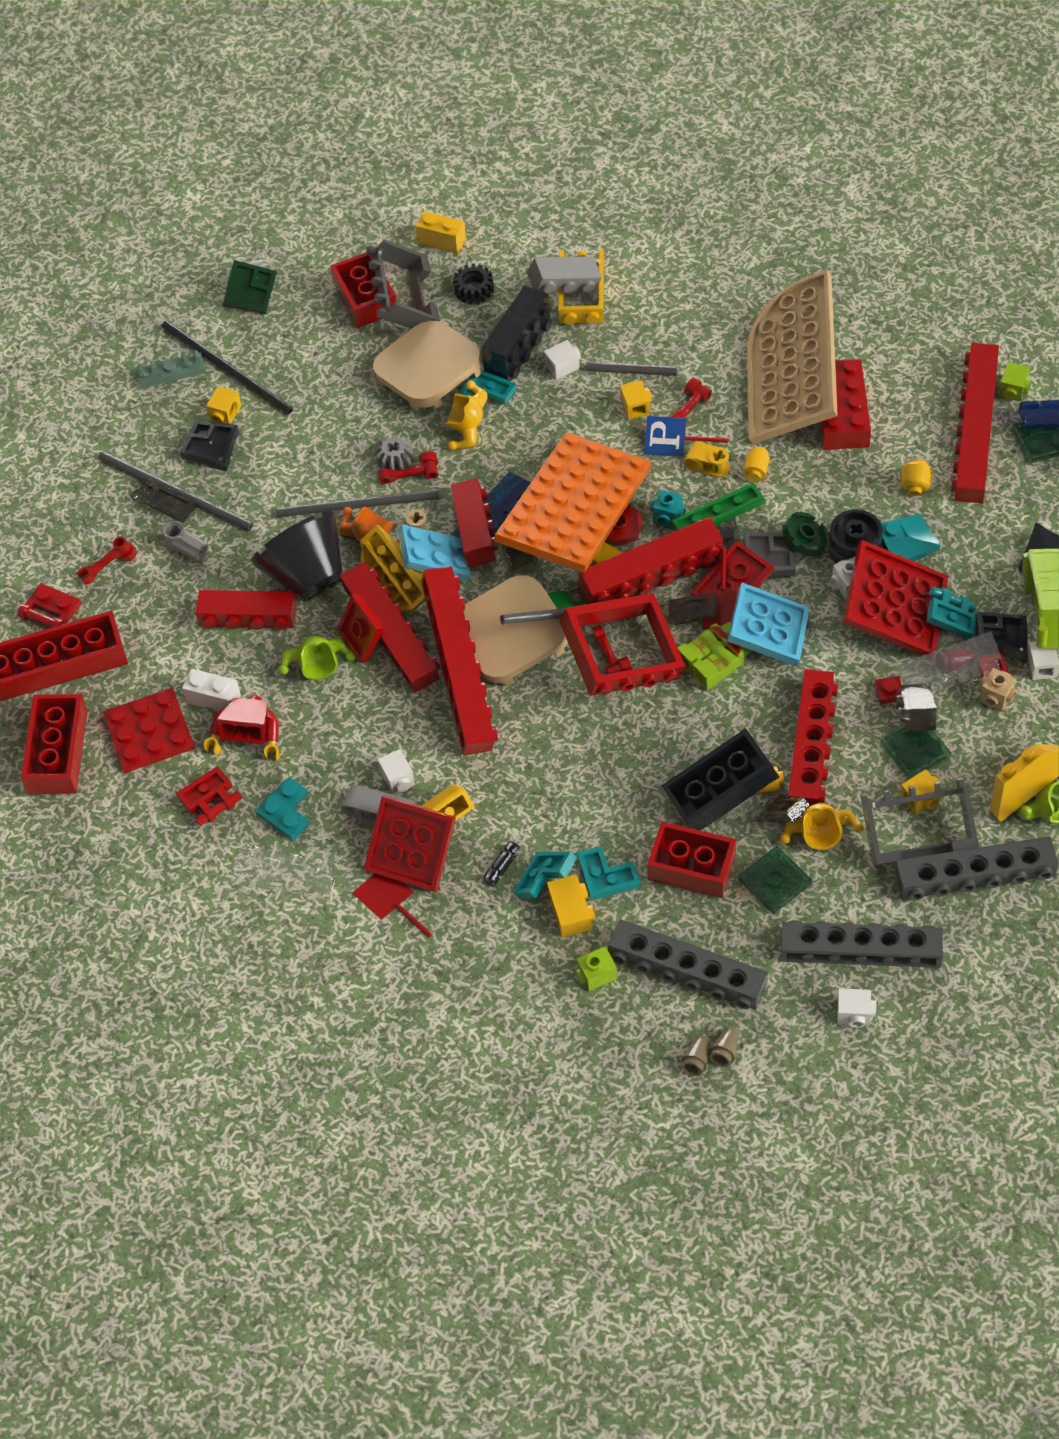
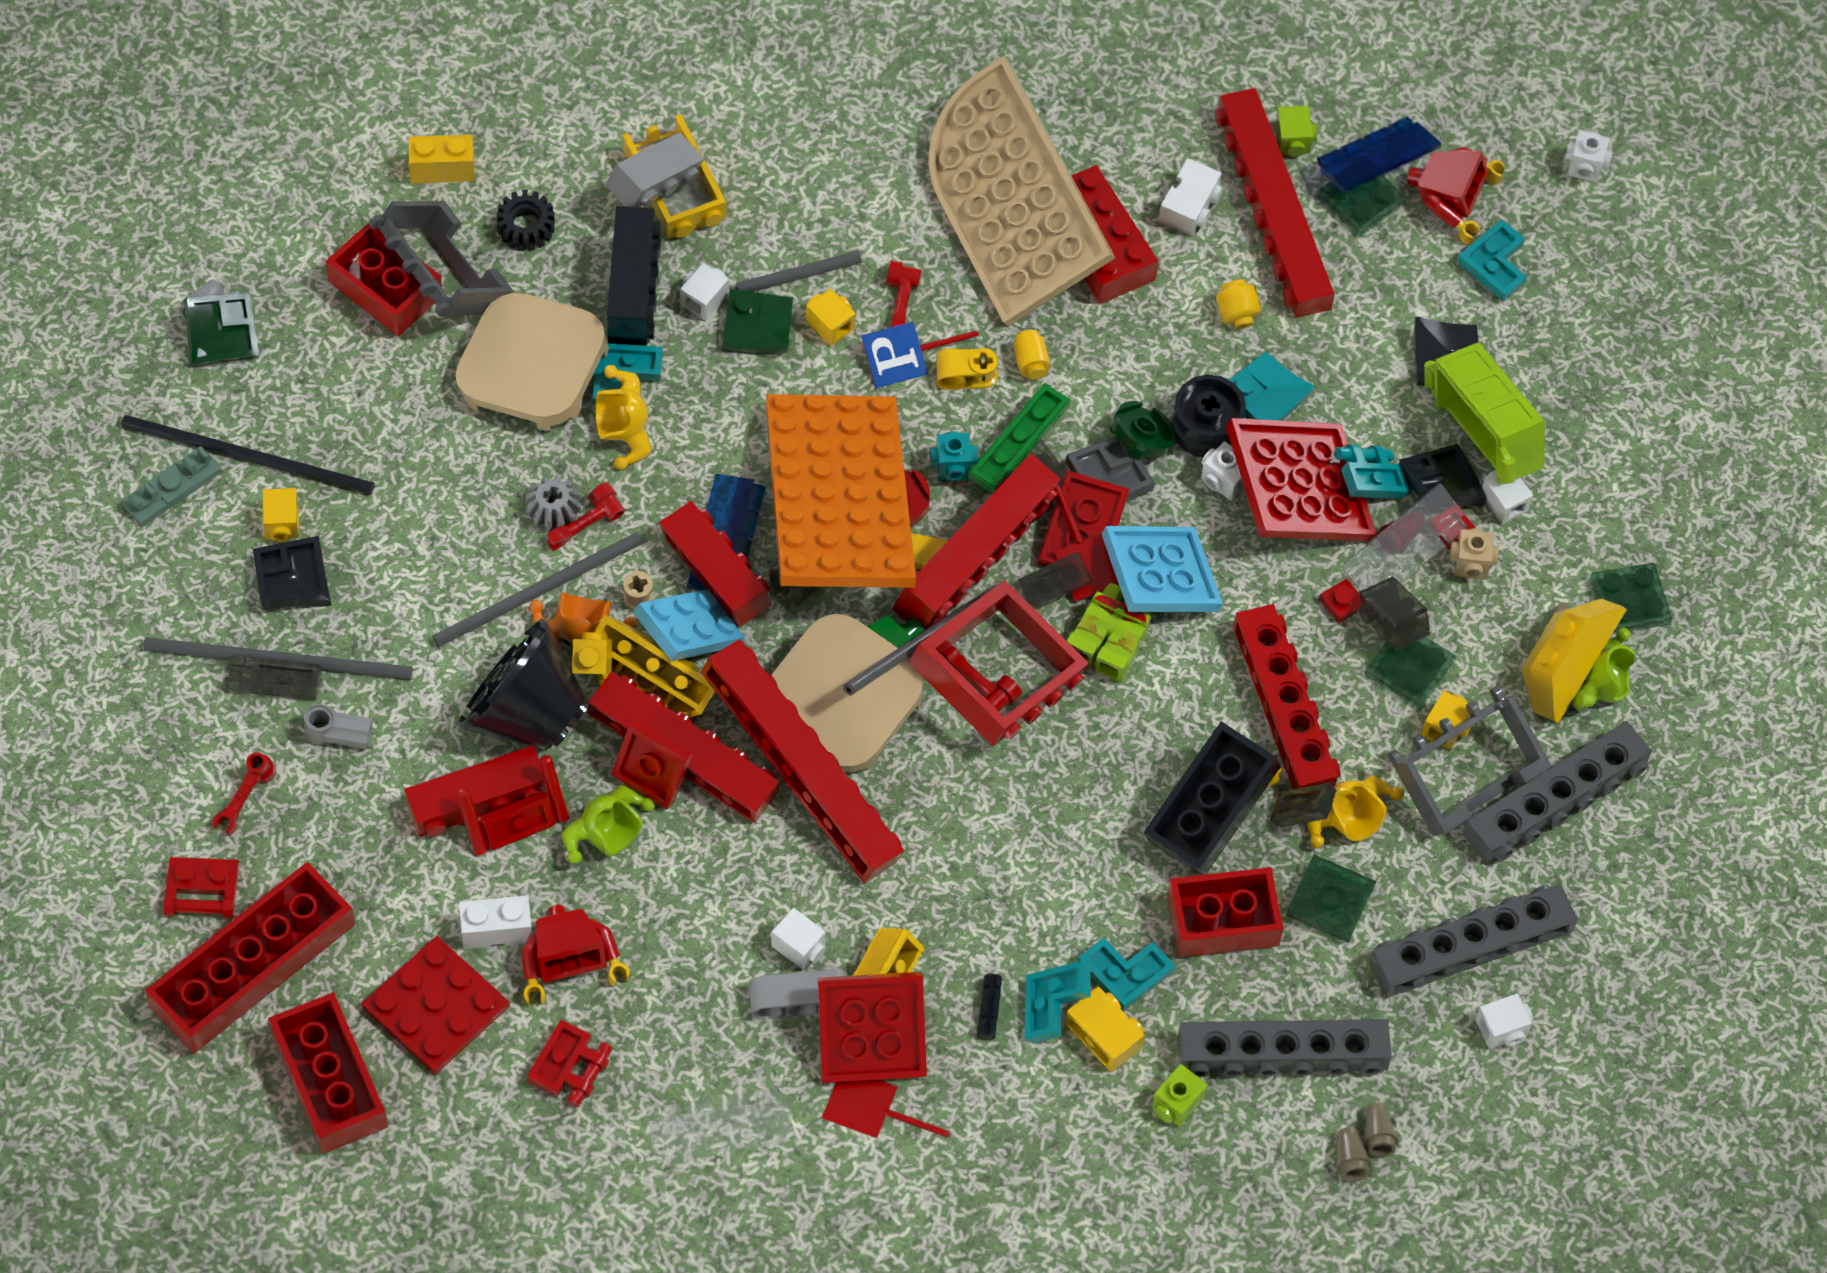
camera: 35 degrees left, 5 degrees up
teal plate [255,777,310,841] -> none
none -> red plate [456,755,569,855]
none -> yellow brick [572,632,612,674]
none -> dark green plate [722,289,793,355]
none -> white brick [1158,158,1224,237]

